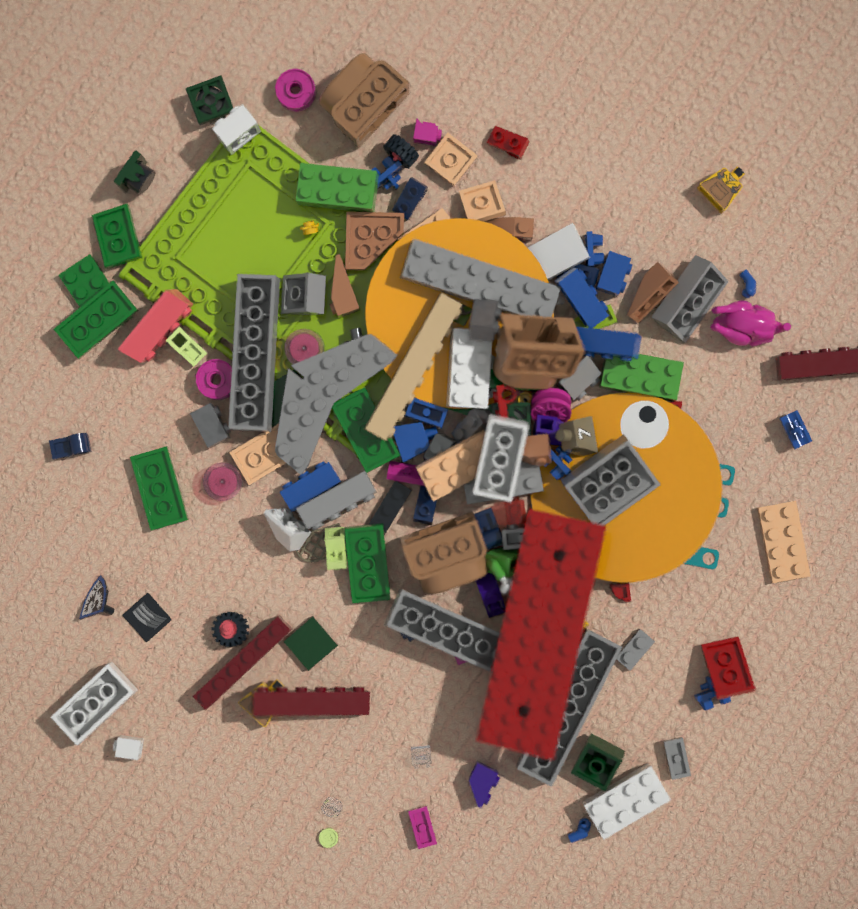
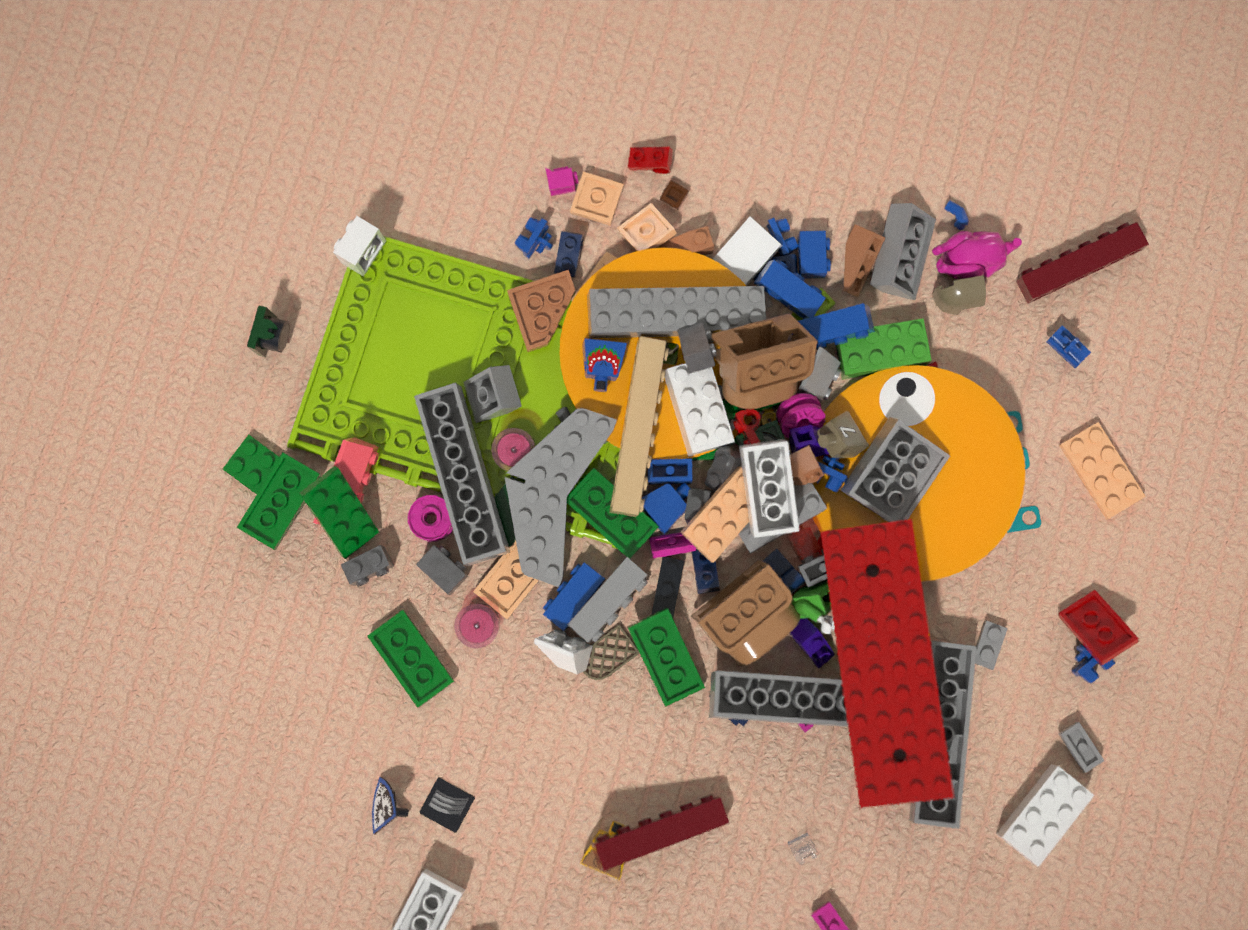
camera: 15 degrees left, 5 degrees down
dark blue plate [49,433,92,460] -> none
green tile [92,204,142,269] -> none
yellowish green brick [166,327,207,367] -> none
dark green piece [185,75,234,125] -> none
dark red brick [193,615,292,710] -> none
black wheel [211,612,249,647] -> none
dark pink wheel [275,68,316,112] -> none
dark green tile [284,616,338,671] -> none
bright green brick [296,163,379,212] -> none
yellow plate [300,220,319,235] -> none
medium nougat brick [319,53,409,149] -> none
yellowish green brick [325,527,347,570] -> none
nougat slope [329,254,360,318] -> none
black wheel [383,134,419,169] -> none
dark purple slope [469,761,500,808] -> none
blue arm [568,818,591,843] -> none
dark green slope [571,733,625,791] -> none
red tile [610,582,631,602] -> none
torso [697,166,745,214] -> none
none -> green plate [299,466,379,559]
none -> flat silver brick [341,545,394,587]
none -> blue torso [582,338,627,392]
none -> reddish brown tile [660,180,689,210]
none -> dark tan brick [932,275,986,315]

